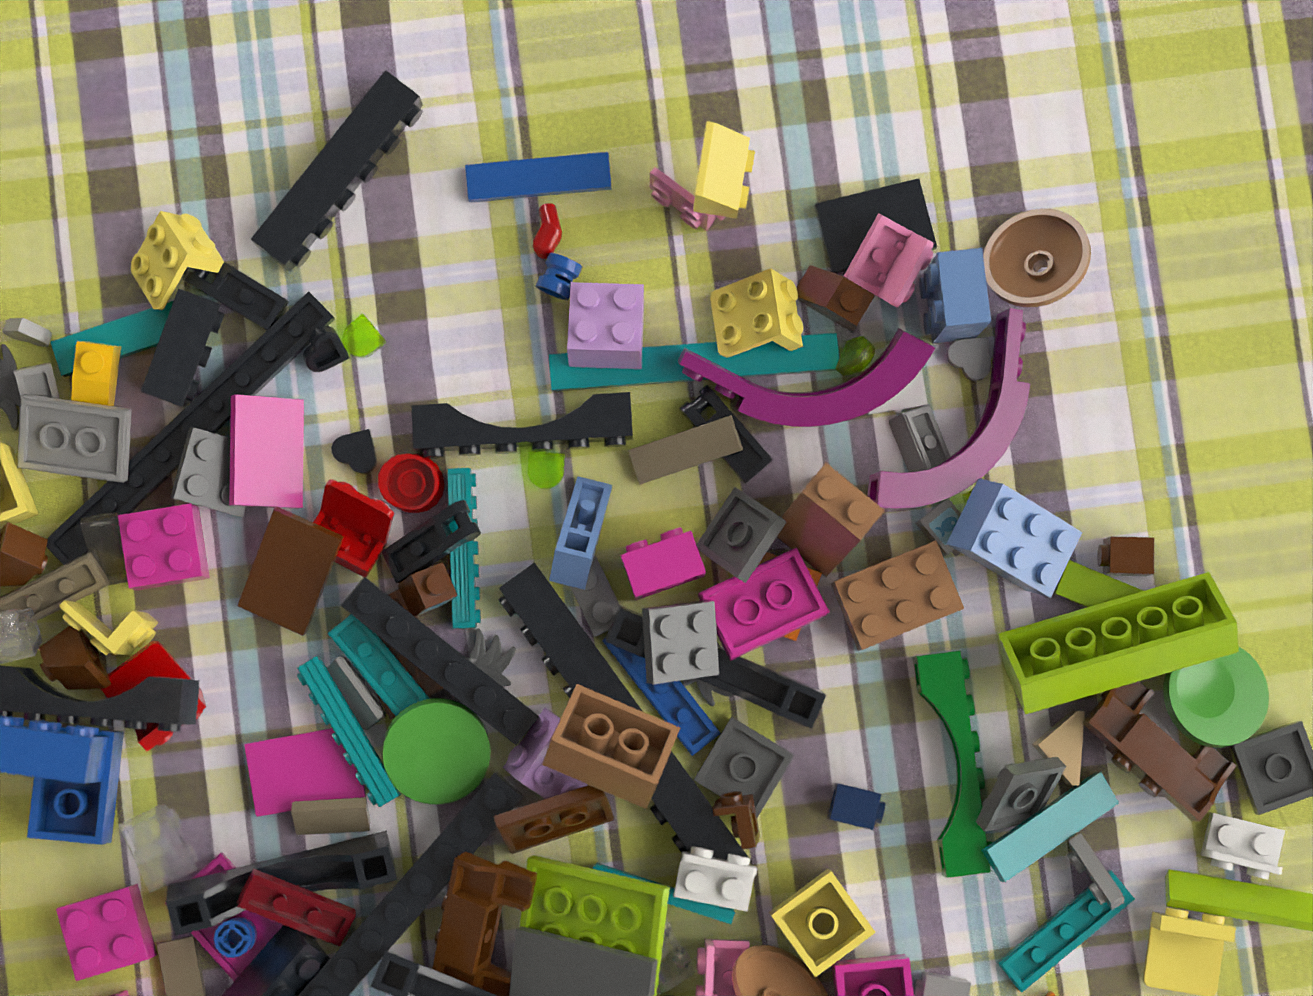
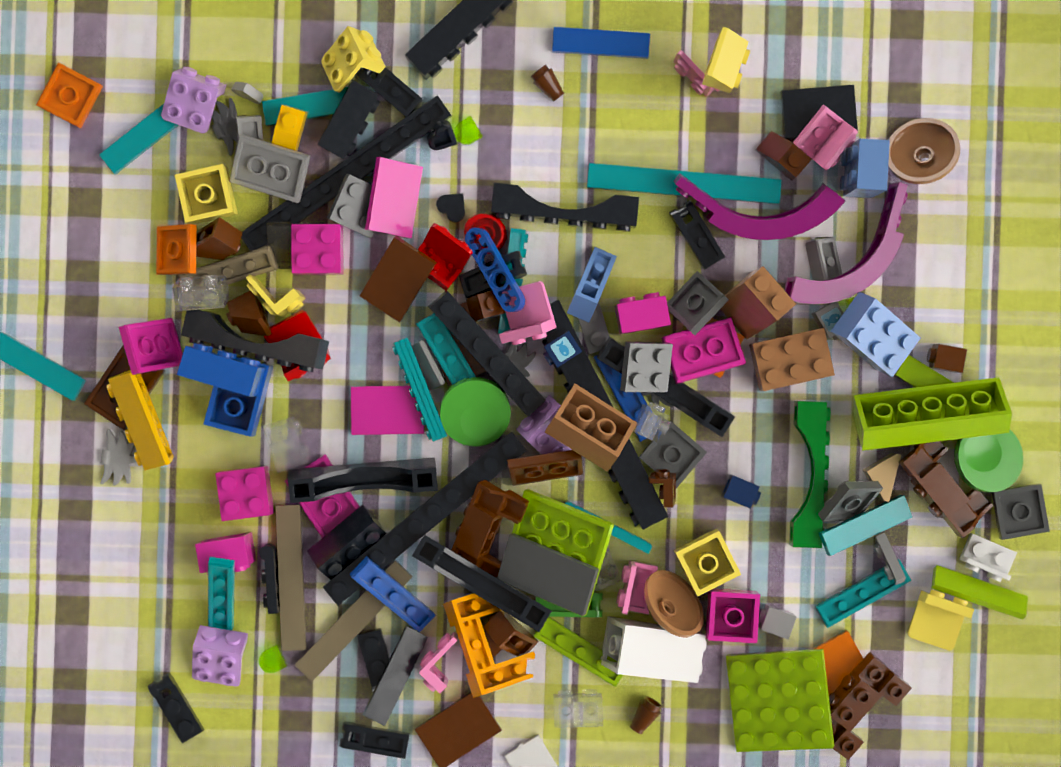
camera: 15 degrees right, 5 degrees up
blue wheel [214,917,257,958] -> none
dark red plate [237,869,356,947] -> none
dark tan tile [291,797,370,835] -> none
clear neon green tile [528,452,565,490] -> none
red arm [533,203,562,259] -> none
blue wheel [536,253,582,301] -> none
lavender brick [567,282,644,369] -> none
dark tan tile [628,415,743,485] -> none
white bracket [674,846,757,911] -> none
light yellow bracket [710,268,803,358] -> none
clear neon green tile [835,336,875,376] -> none
light grey tile [947,337,991,381] -> none
none -> blue beam [465,228,525,312]
none -> bright pink bracket [499,281,557,345]
none -> reddish brown cone [531,64,564,102]
none -> brick [543,331,582,367]
none -> clear brick [633,402,671,443]

